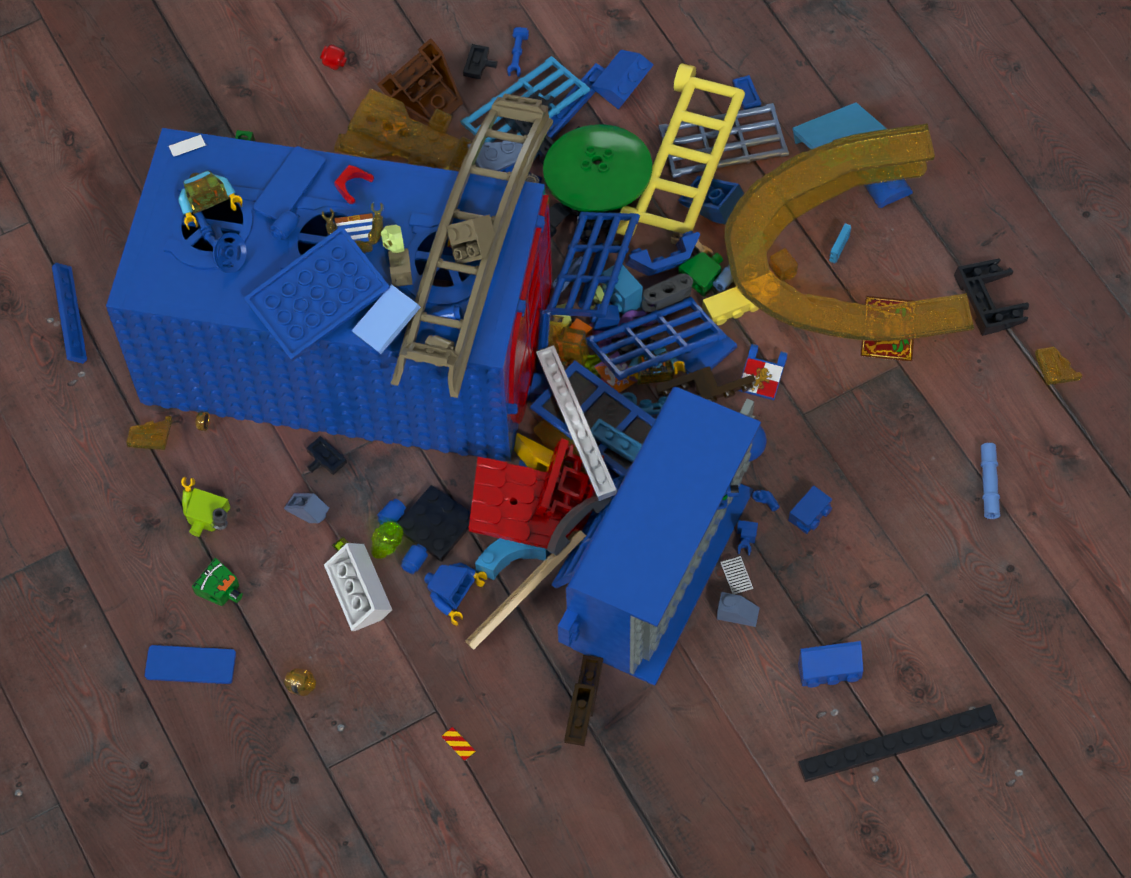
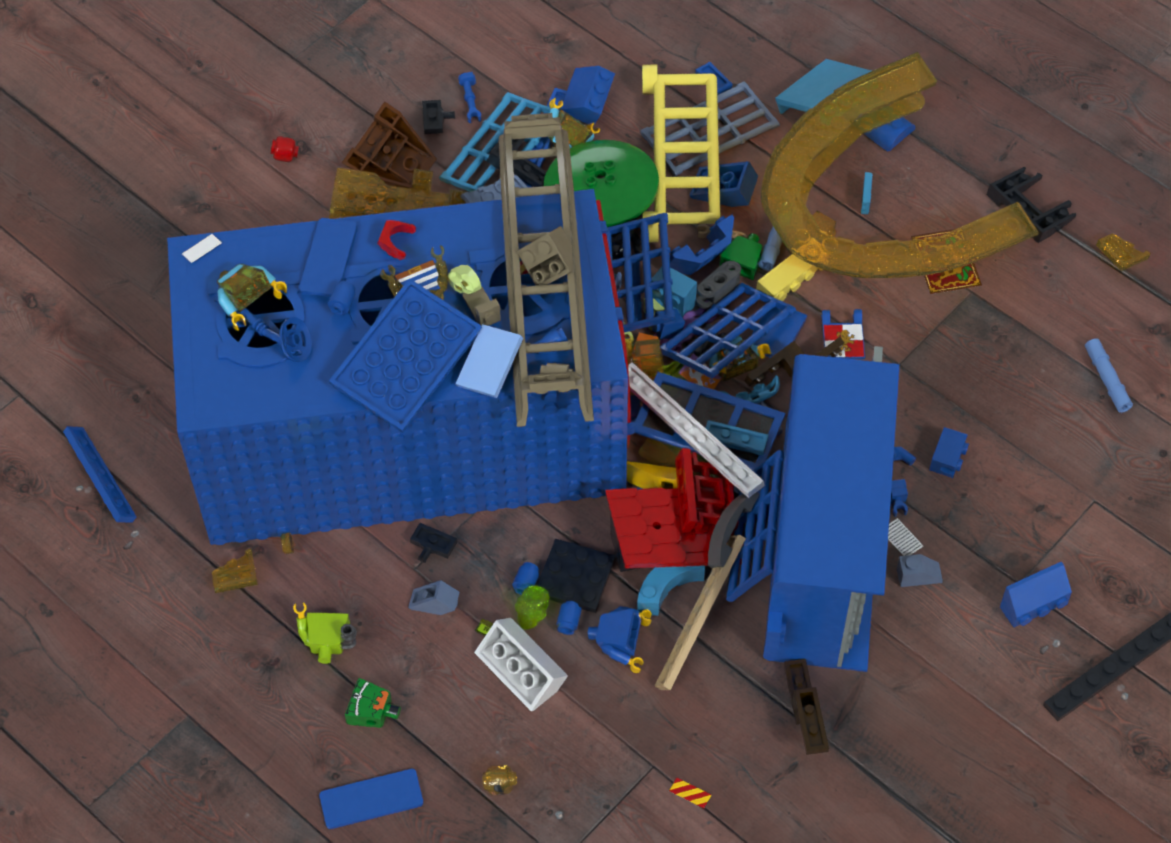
camera: 20 degrees left, 5 degrees down
none -> clear yellow torso [549,98,600,158]

